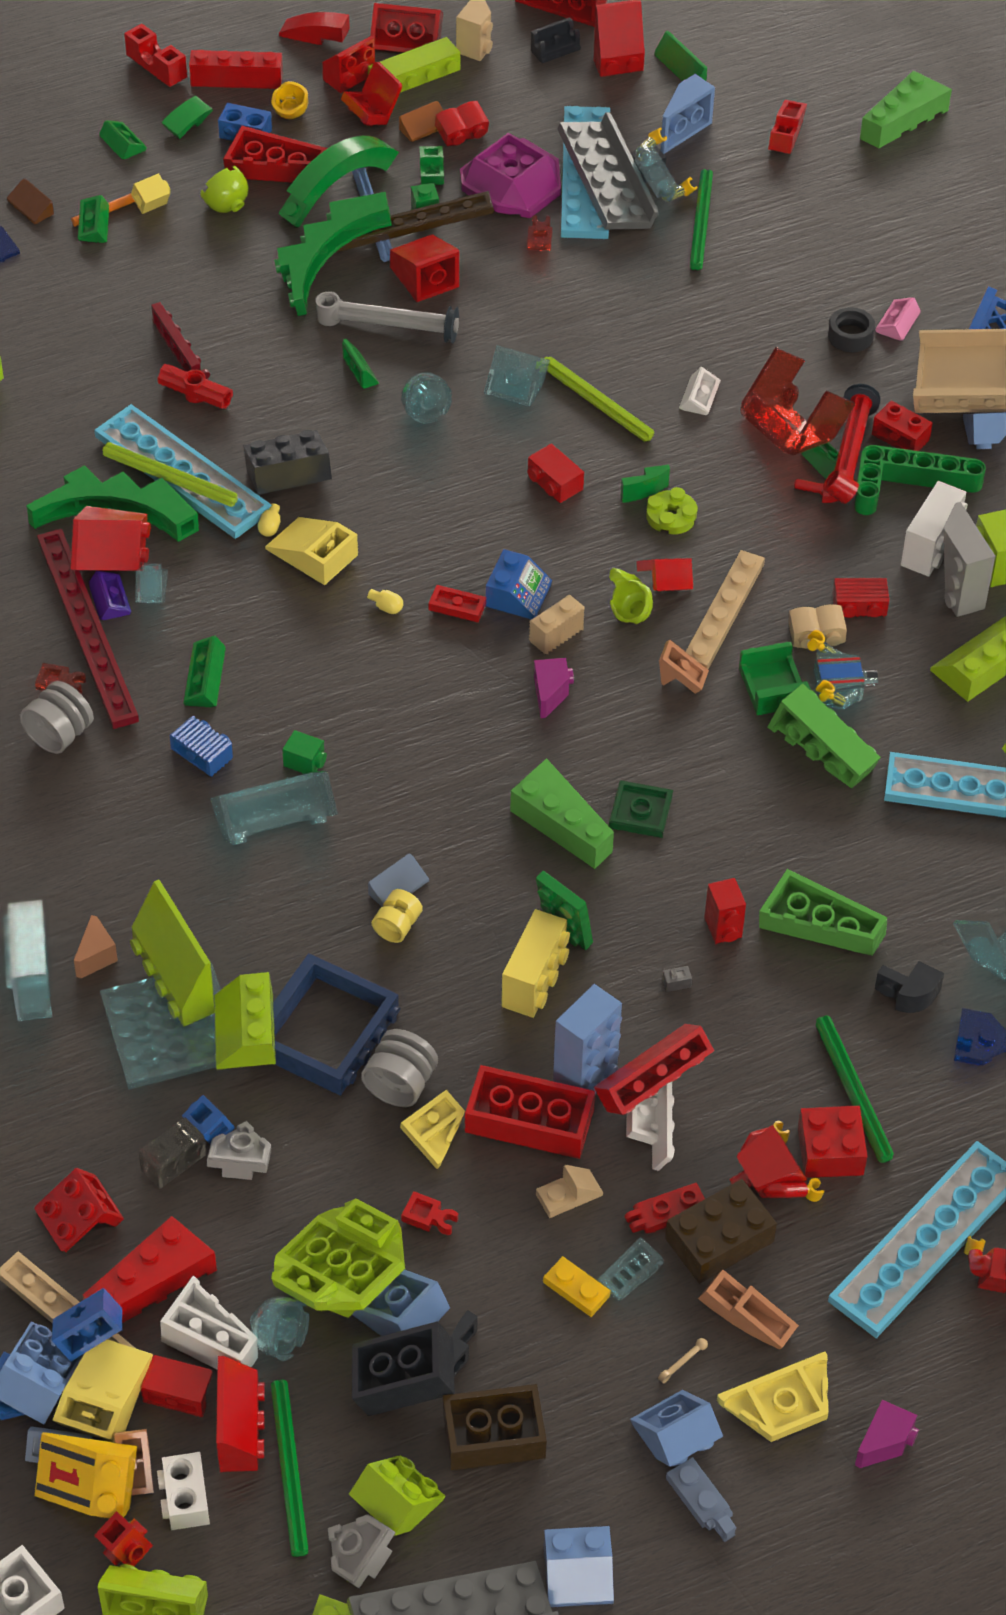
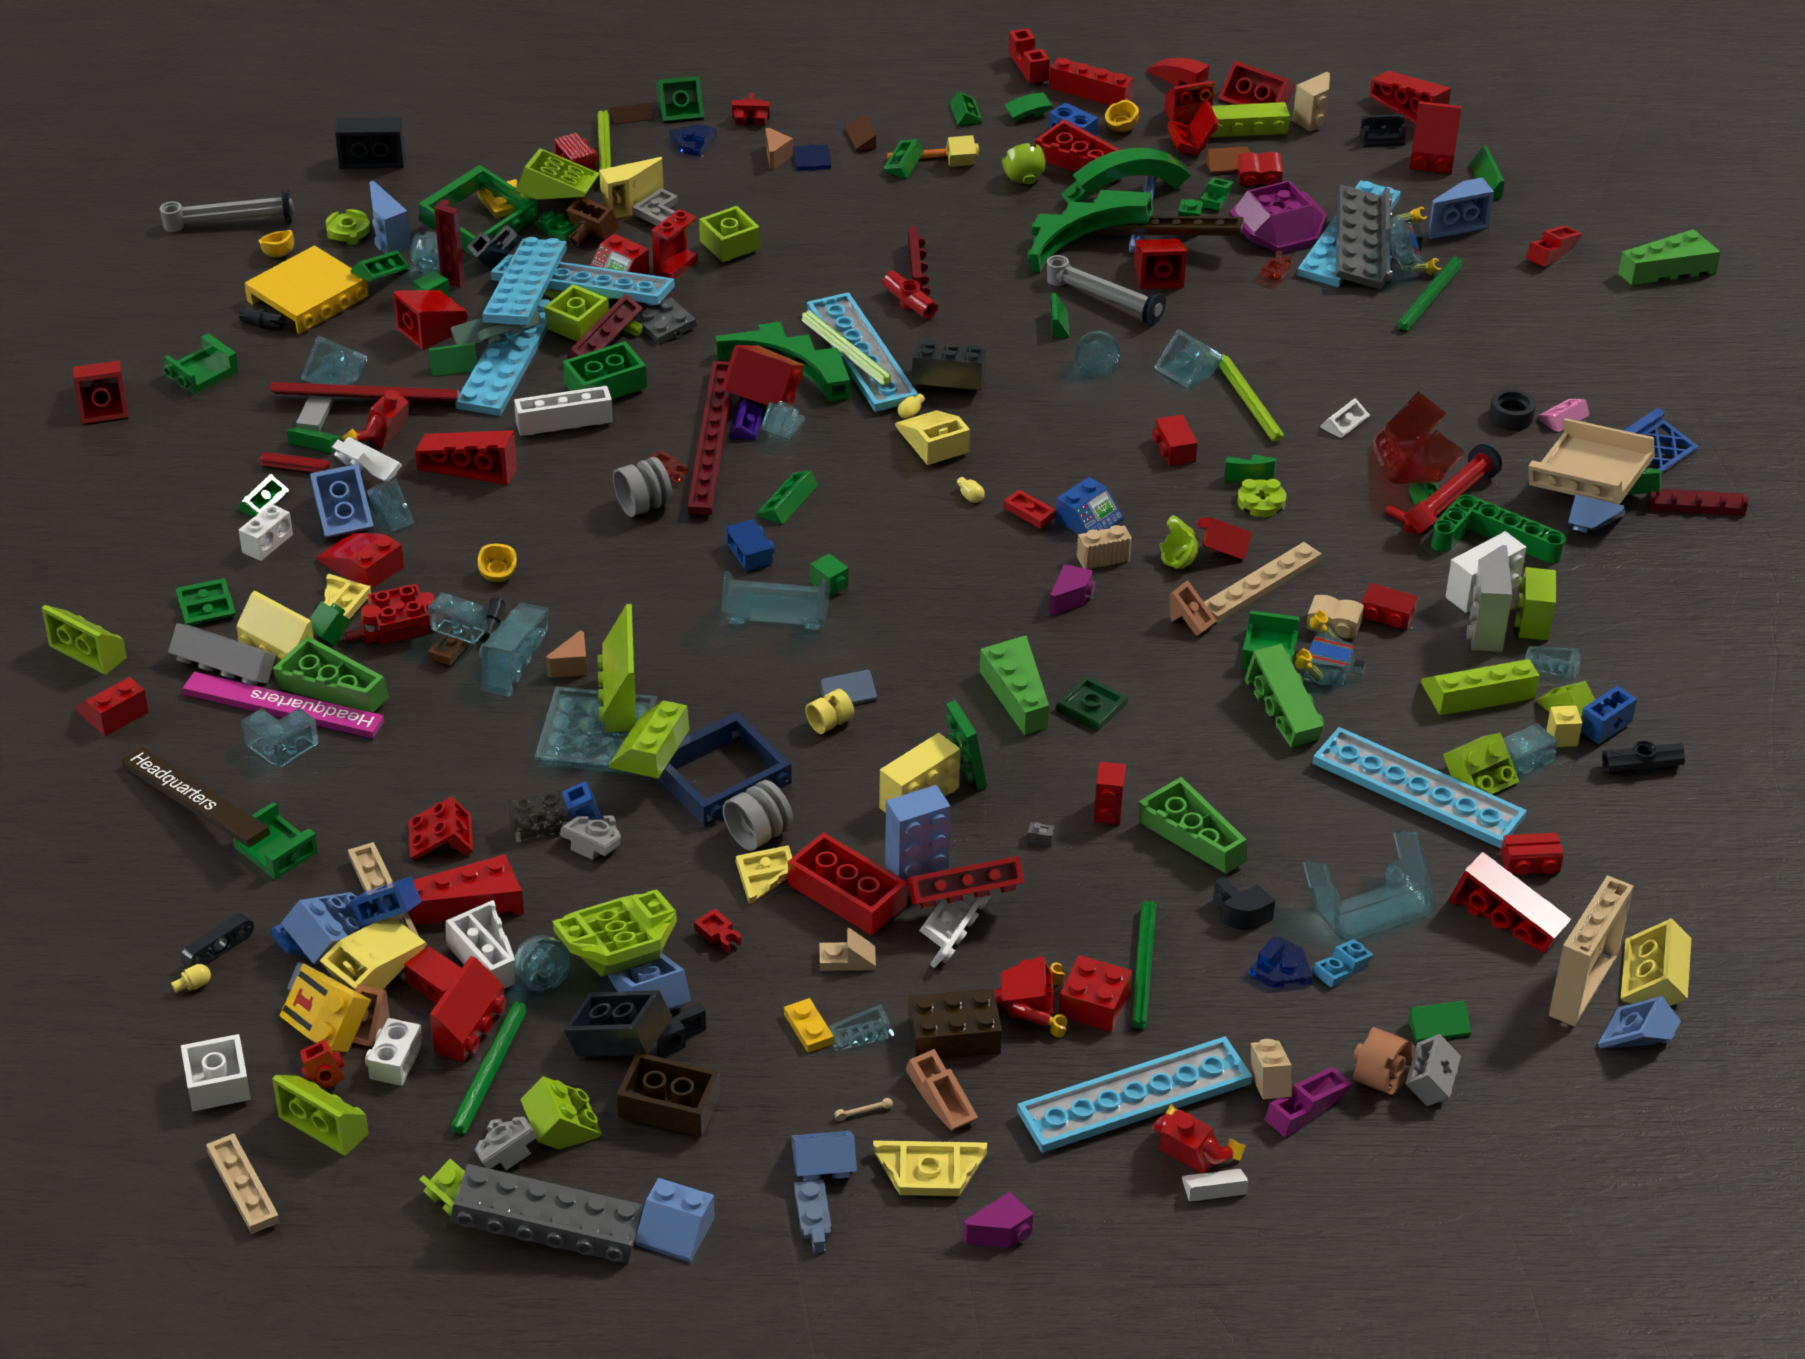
camera: 25 degrees right, 10 degrees down
red hinge [624,1182,705,1234] -> none
red brick [872,400,933,451] -> none

